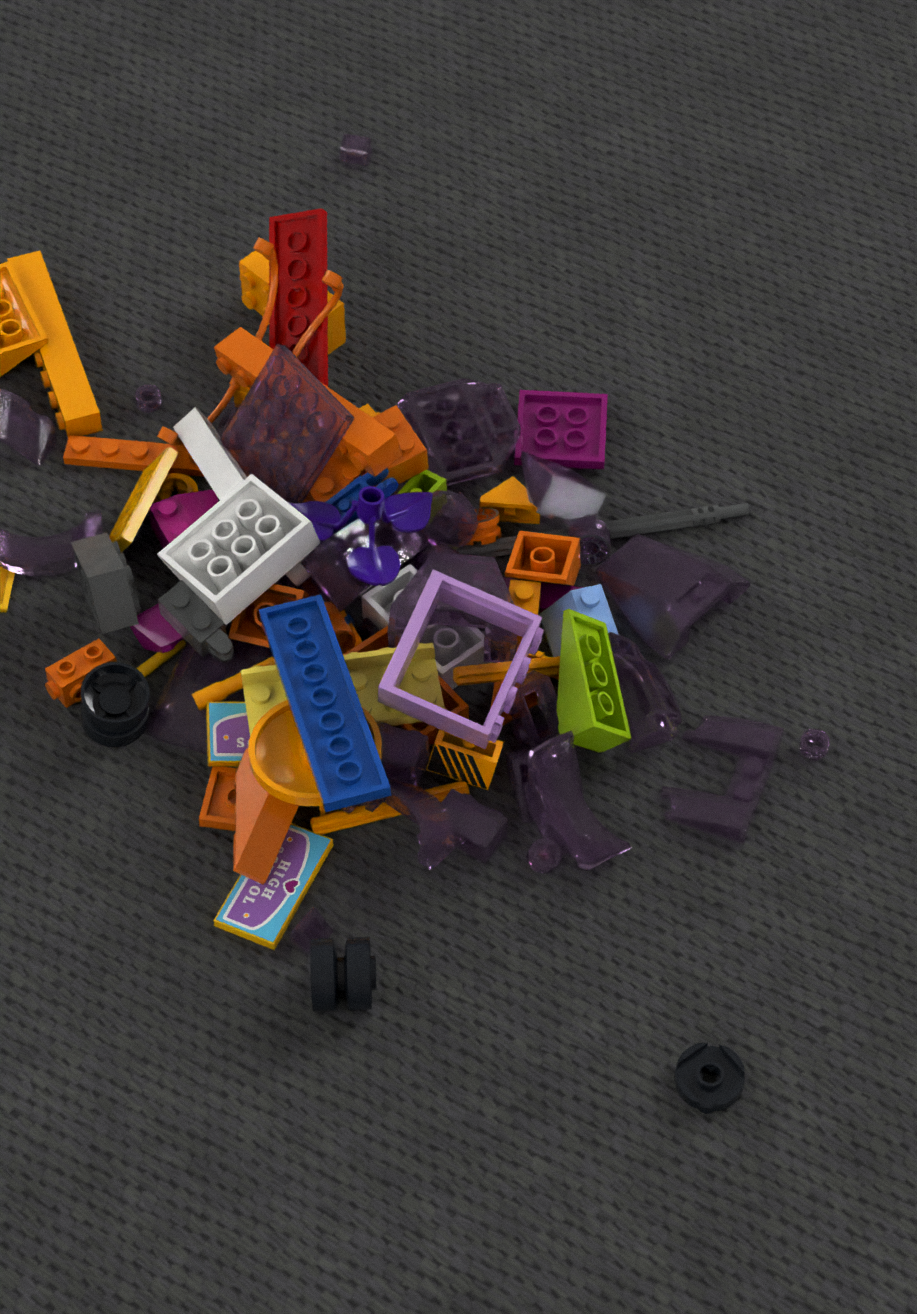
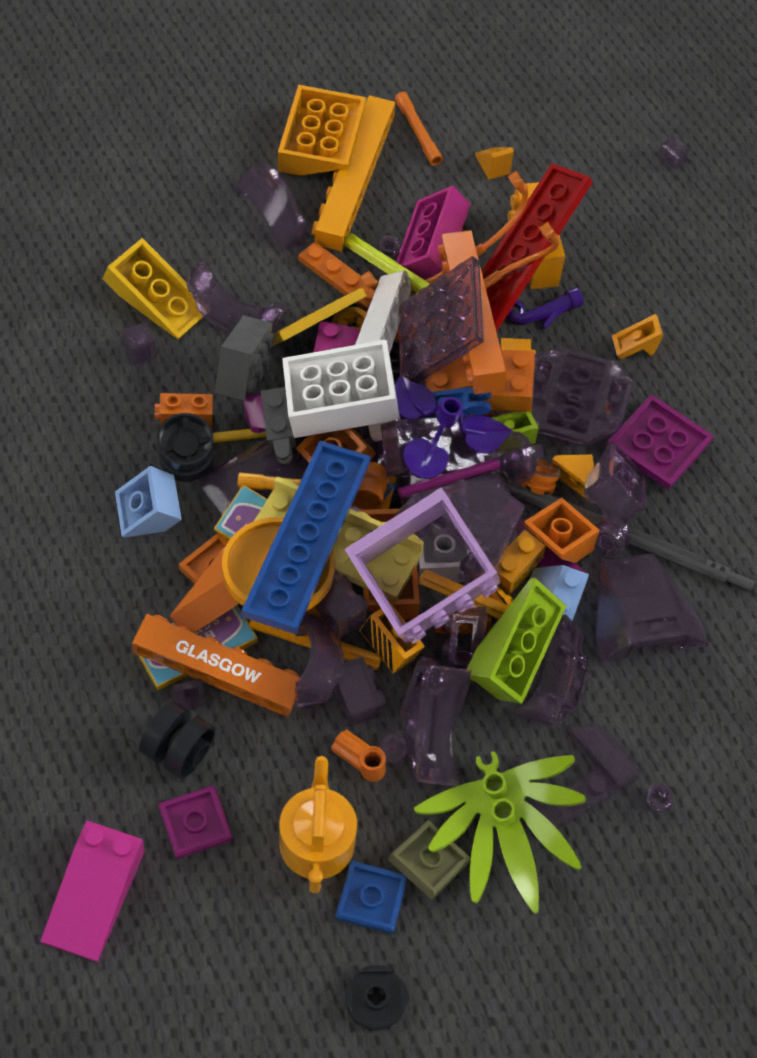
camera: 30 degrees right, 5 degrees up
none -> dark pink slope [40,820,145,962]
none -> light blue slope [115,466,182,538]
none -> orange brick [132,614,304,717]
none -> magenta tile [158,785,233,859]
none -> light orange piece [279,756,357,894]
none -> orange piece [331,729,386,782]
none -> blue tile [335,860,407,934]
none -> neon yellow axle [344,234,437,300]
none -> olive tile [388,820,471,900]
none -> orange piece [395,92,443,166]
none -> dark pink slope [396,186,470,280]
none -> magenta bar [398,458,500,499]
none -> lime plant [414,751,586,914]
none -> light orange slope [475,147,514,180]
none -> dark purple plant [506,287,584,329]
none -> light orange slope [612,314,663,359]

